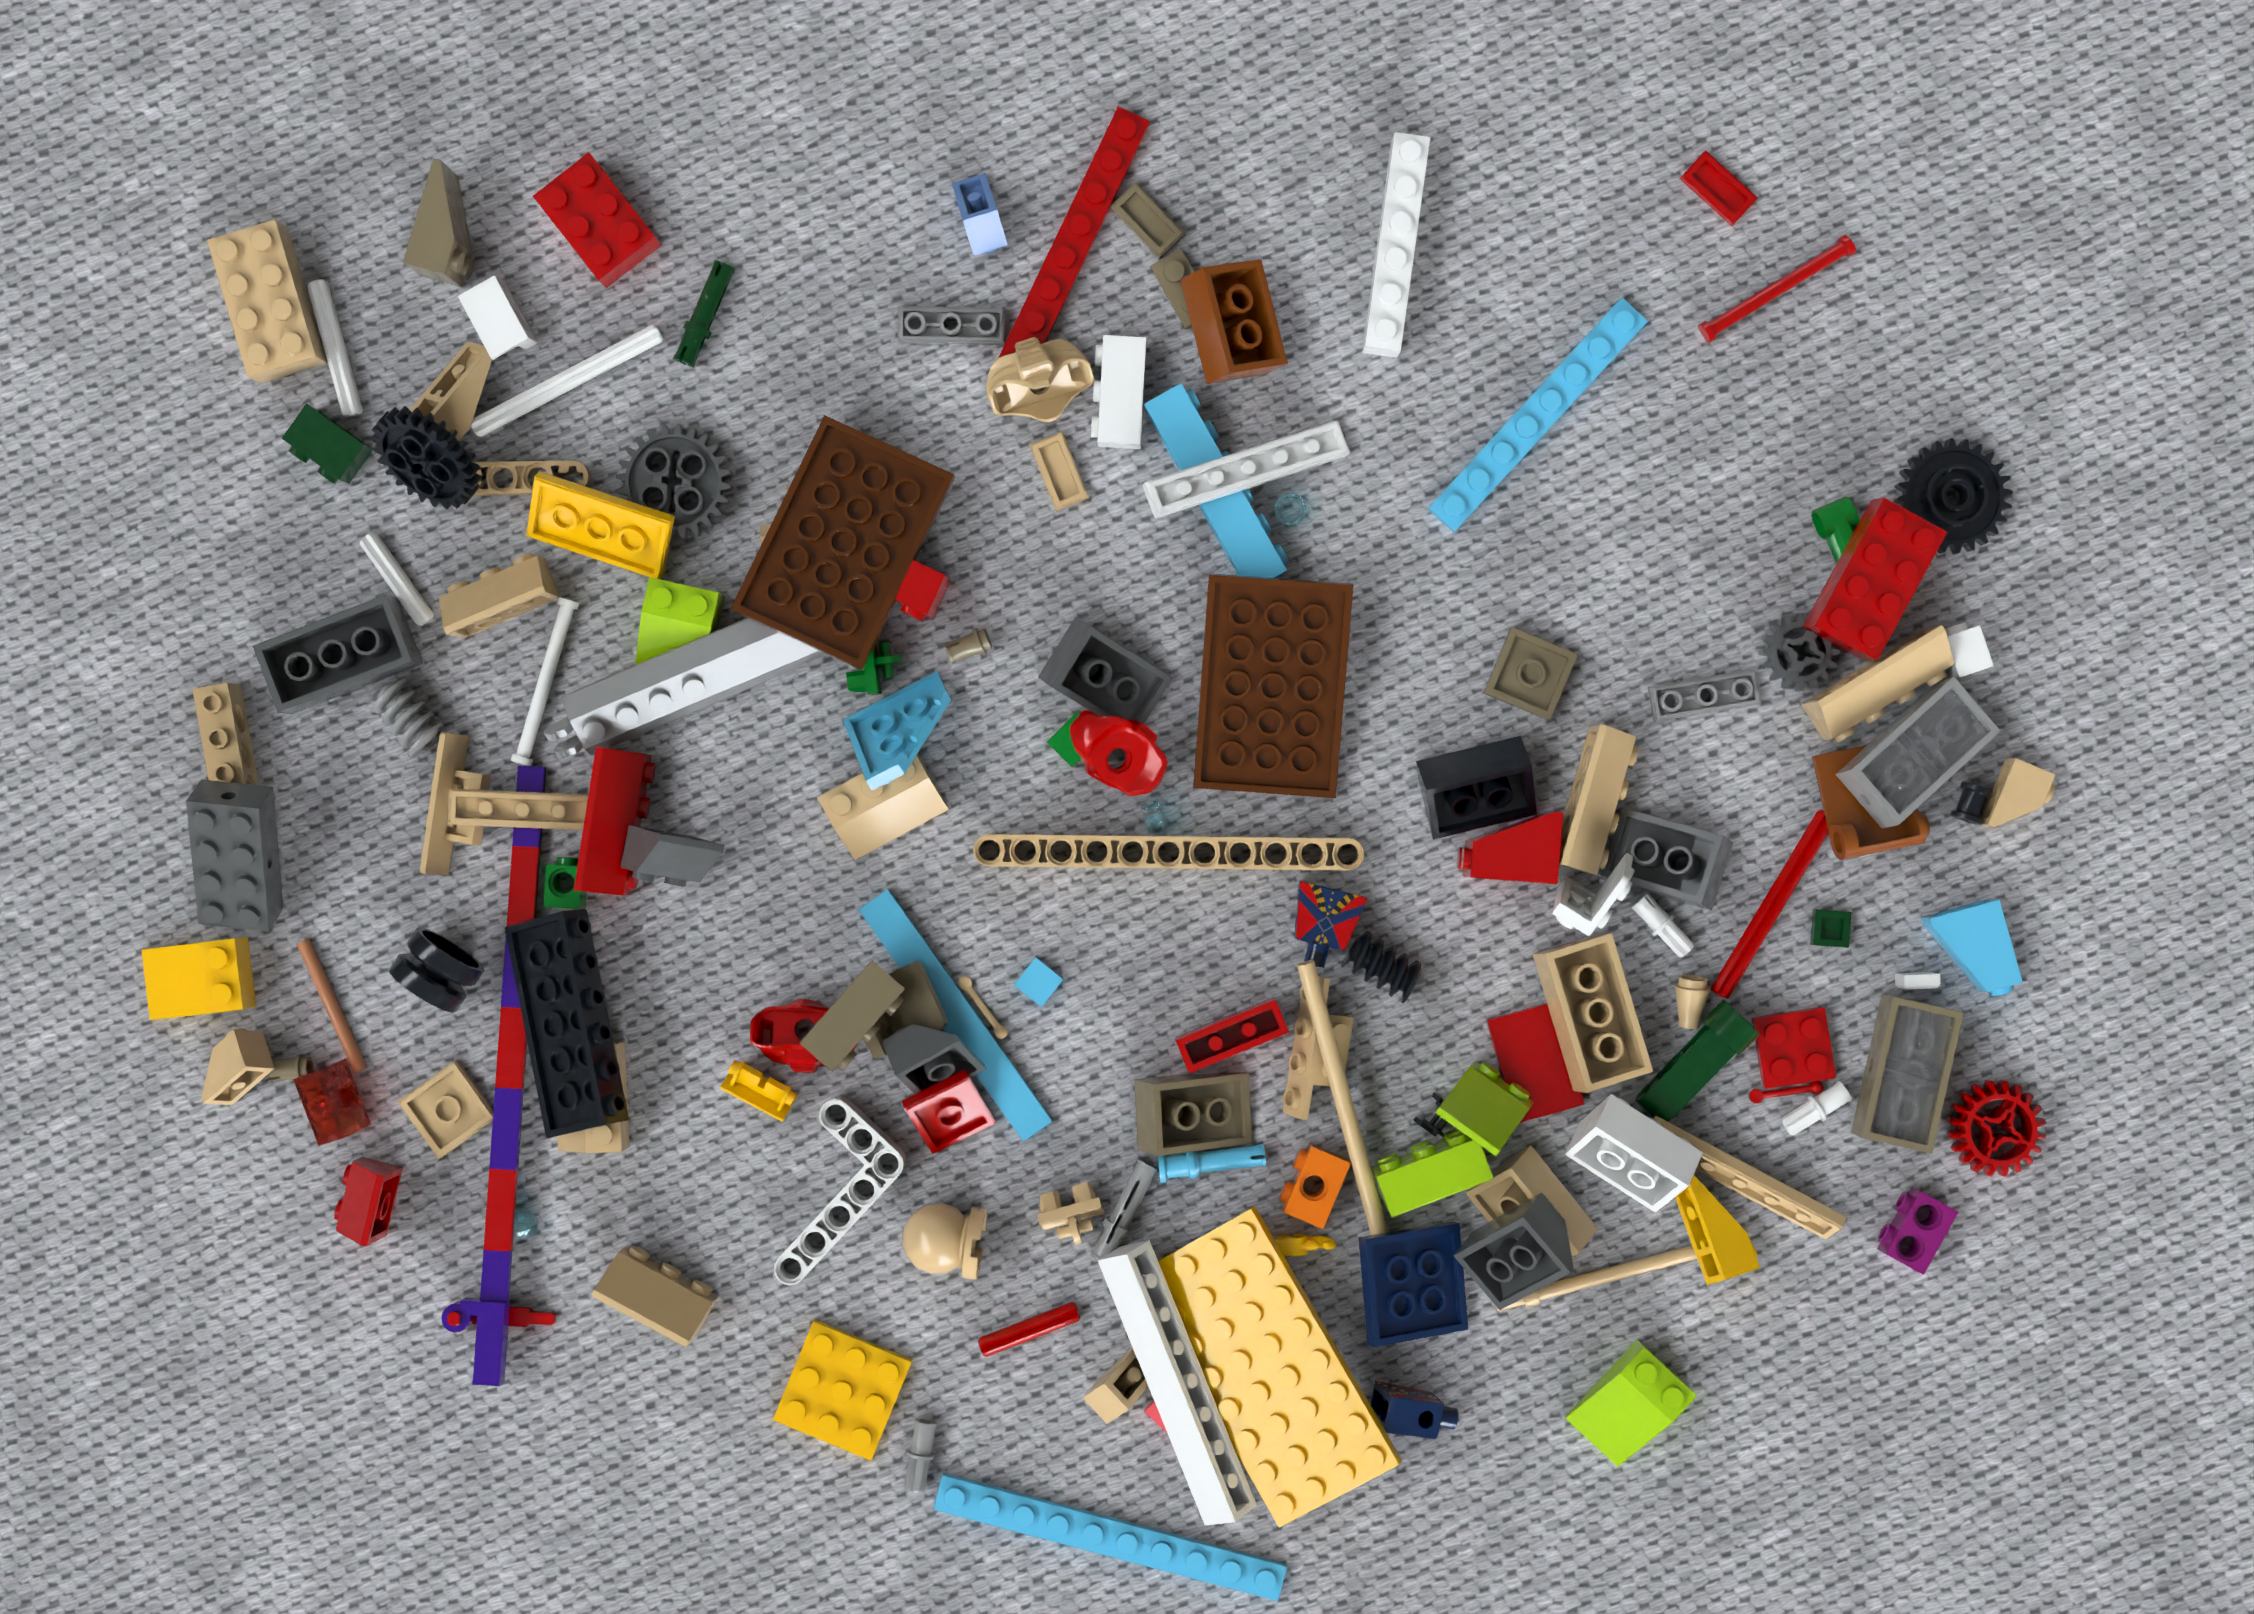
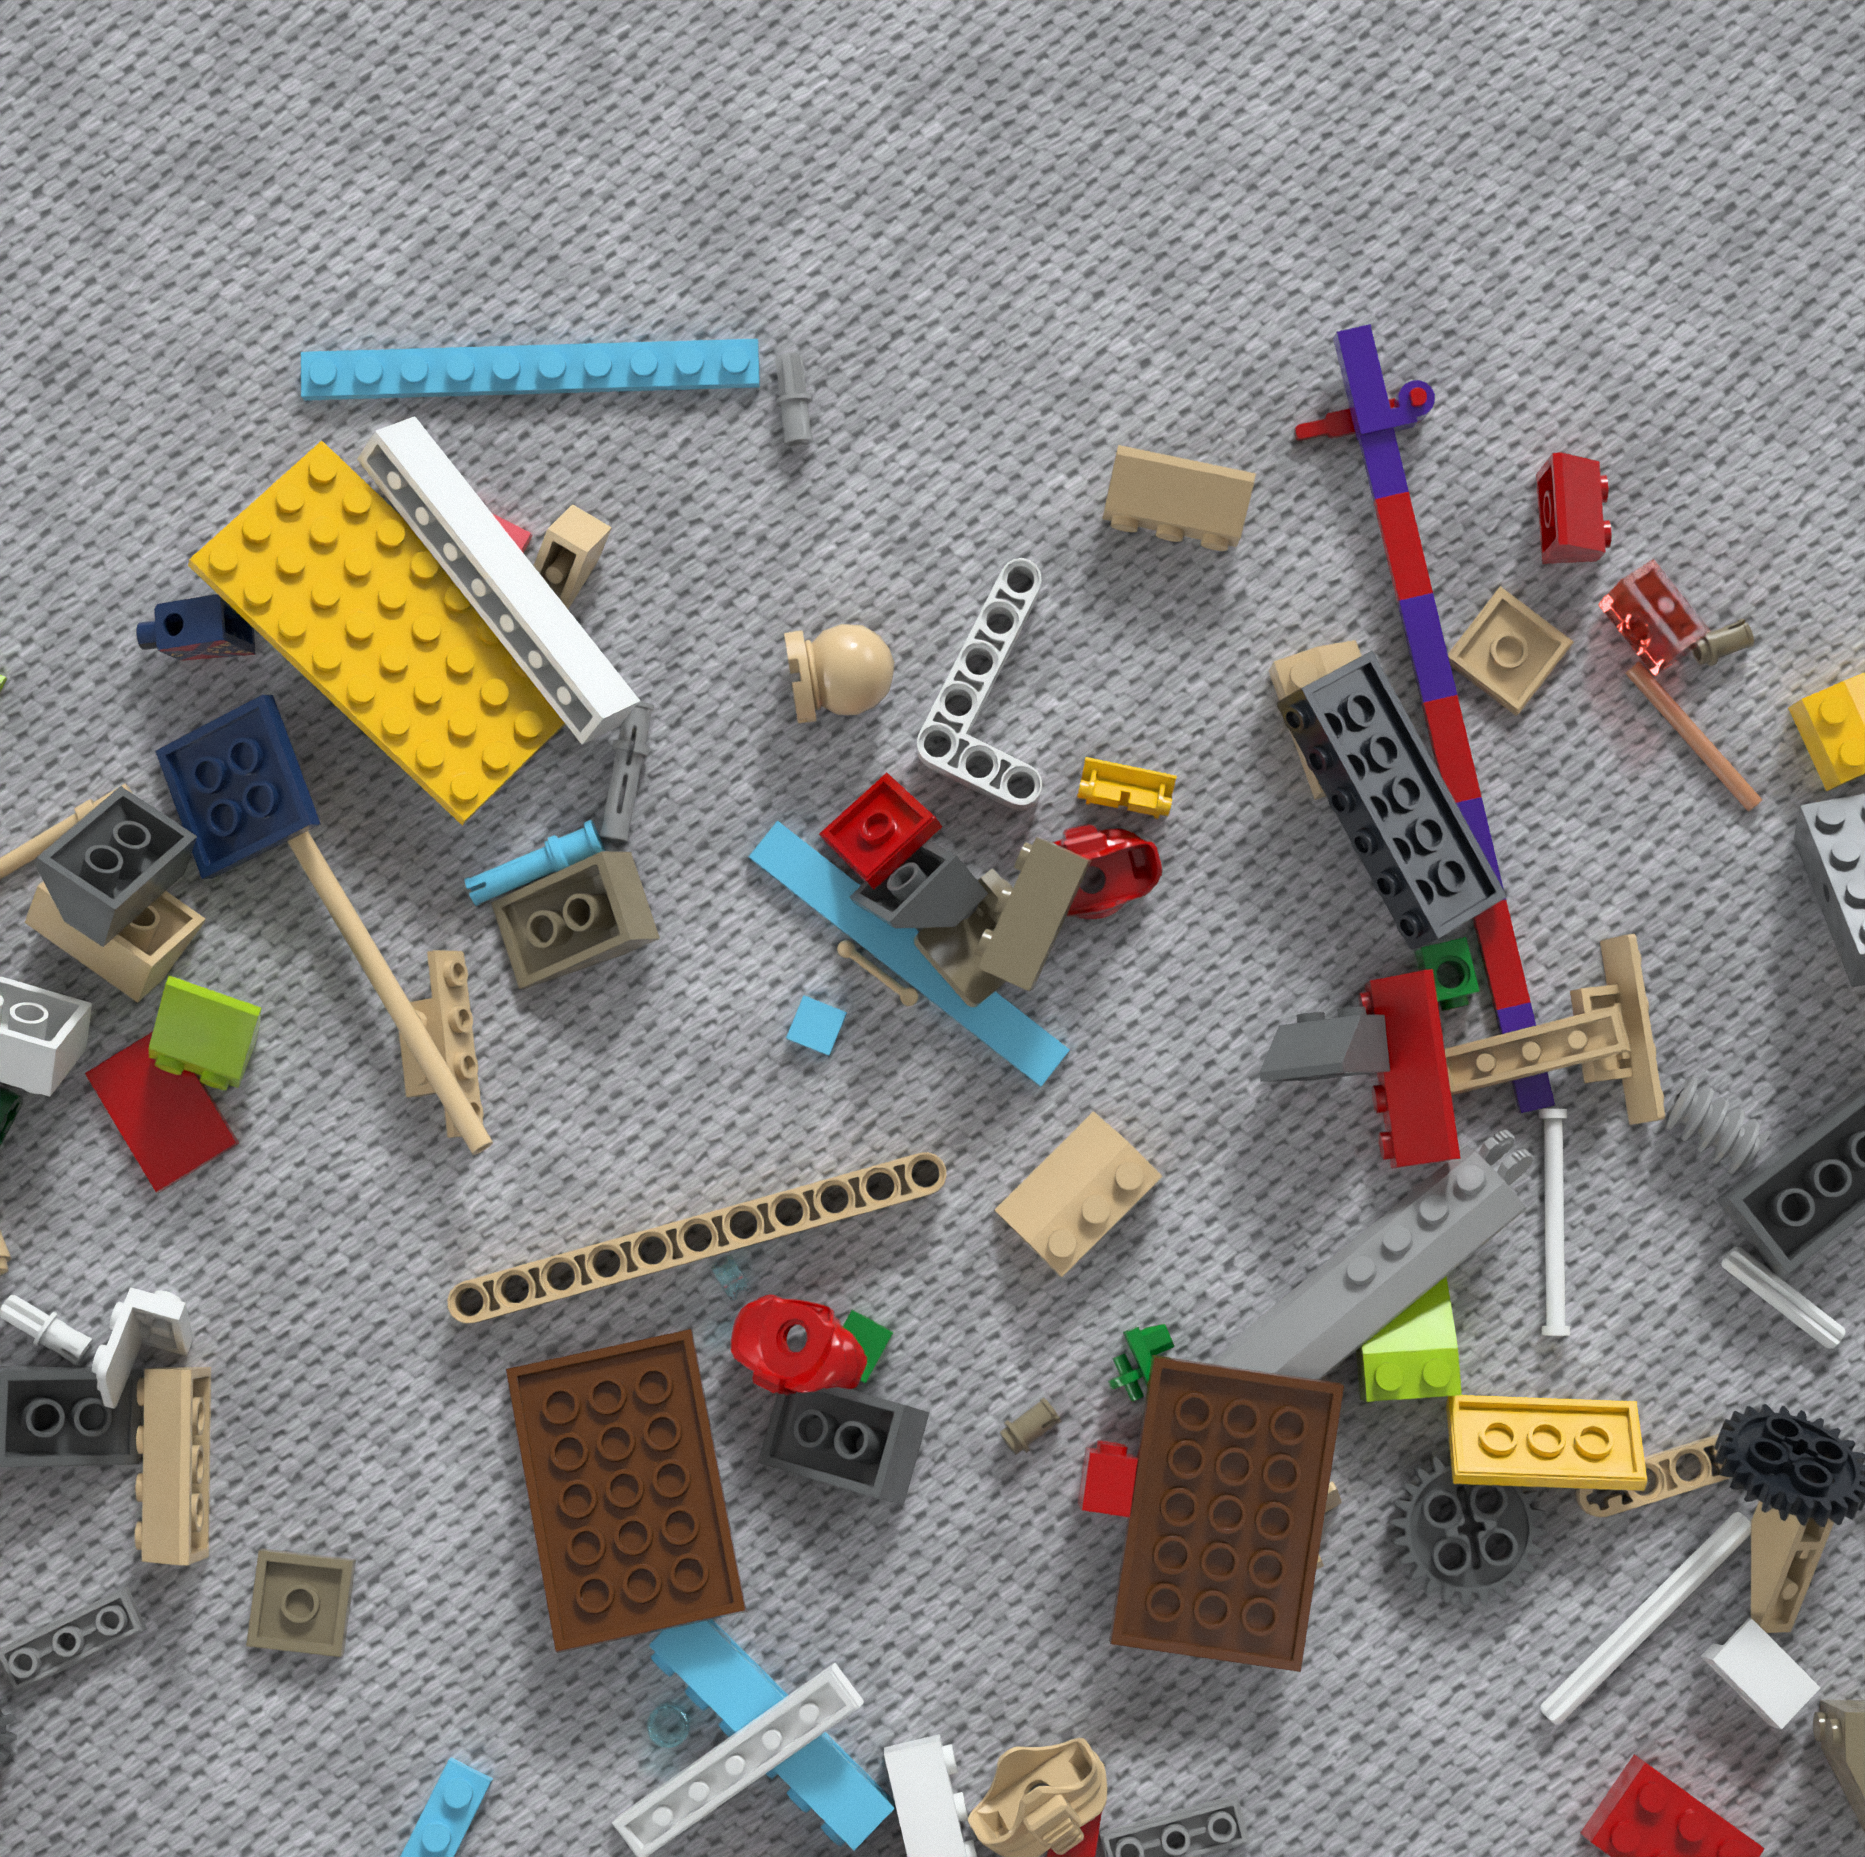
camera: 165 degrees right, 5 degrees down
tan slope [201,1028,275,1105] -> none
black wheel [389,927,485,1013] -> none
tan slope [439,553,561,639] -> none
clear light blue hinge [513,1211,539,1240] -> none
dark green pin [673,260,735,368] -> none
yellow plate [773,1319,913,1461] -> none
medium azure plate [843,671,951,790] -> none
red axle [978,1302,1080,1357] -> none
tan tile [1030,432,1089,512] -> none
tan hips [1037,1182,1105,1245] -> none
red brick [1175,997,1289,1074] -> none
yellow piece [1274,1233,1337,1256] -> none
orange brick [1279,1143,1351,1229] -> none
torso [1294,881,1367,968] -> none
black piece [1341,931,1421,1003] -> none
lime brick [1371,1129,1494,1217] -> none
black piece [1413,1093,1448,1137] -> none
black slope [1416,736,1537,840] -> none
red slope [1457,811,1563,885] -> none
tan brick [1532,933,1653,1093] -> none

